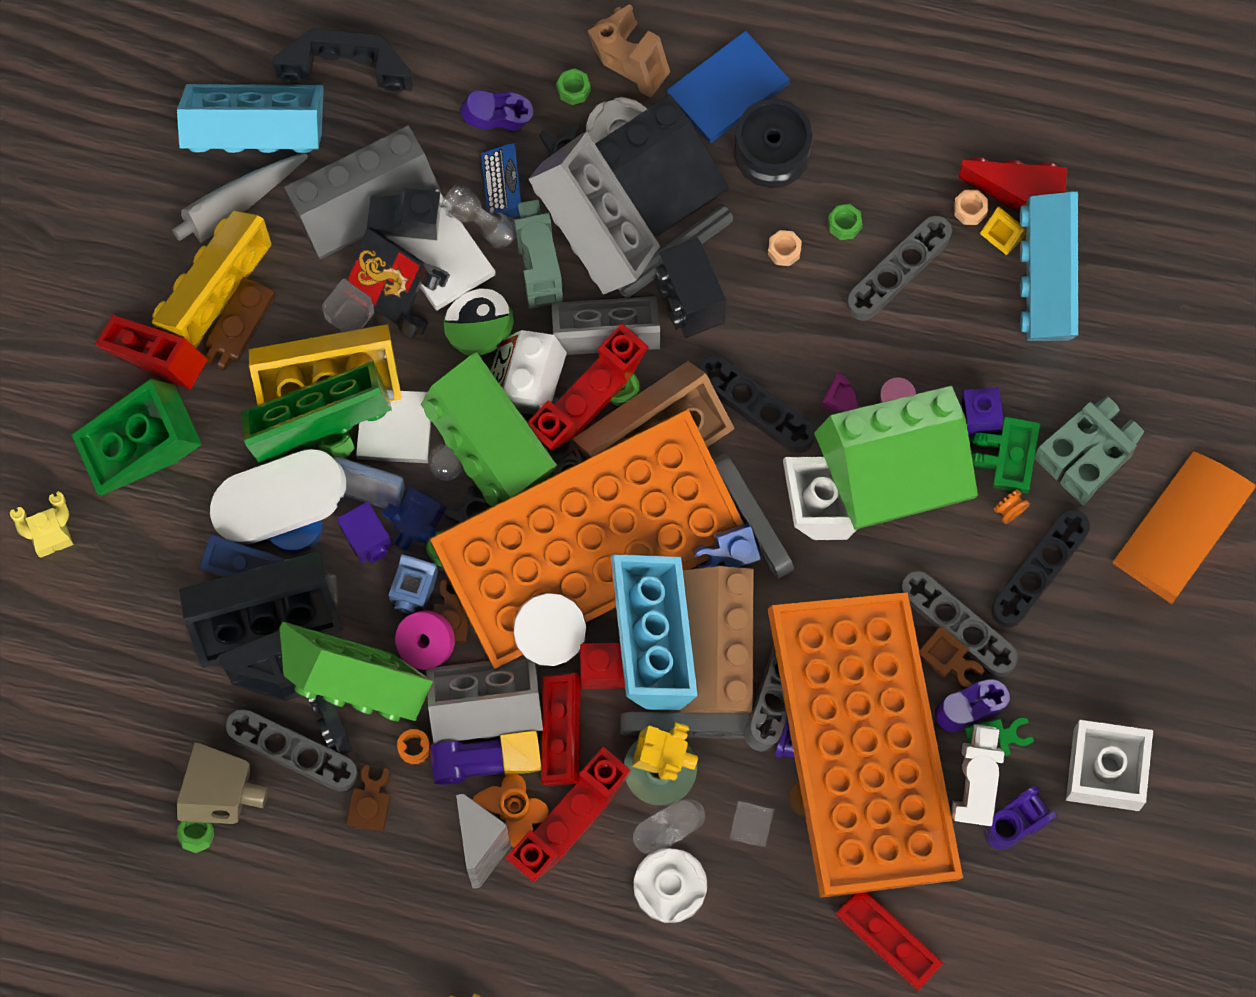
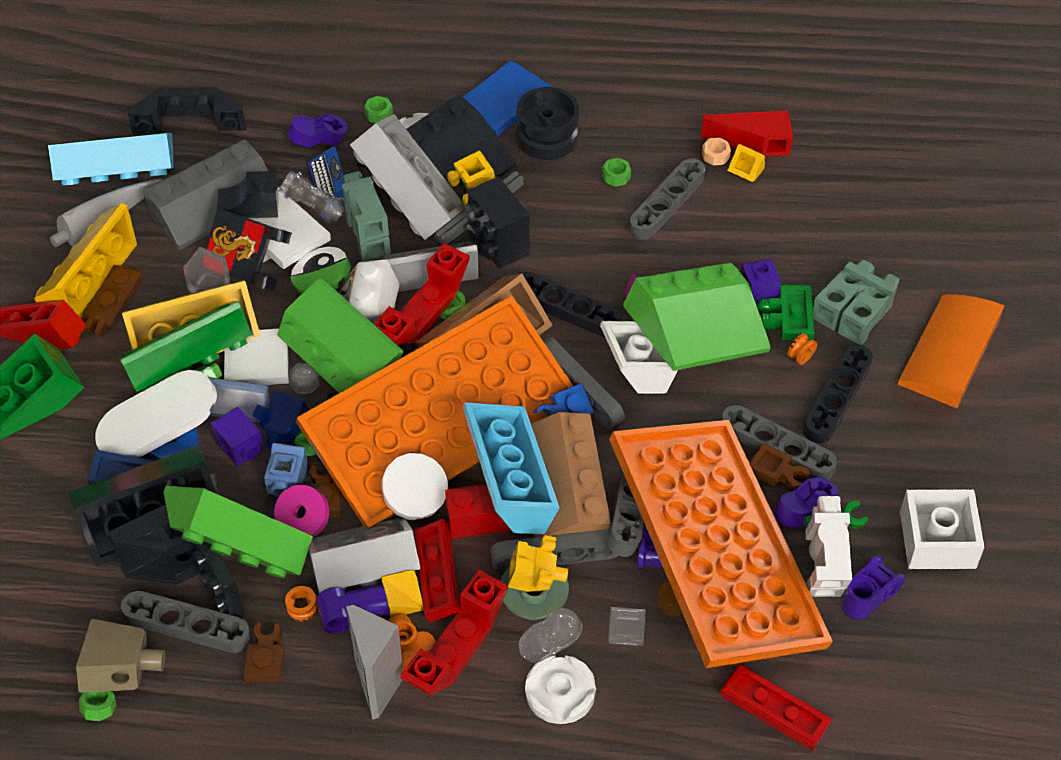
camera: 10 degrees left, 20 degrees down
medium nougat tile [588,4,670,98] -> none
light nougat tile [768,230,802,266] -> none
medium azure slope [1020,192,1078,341] -> none
none -> yellow piece [447,150,495,206]

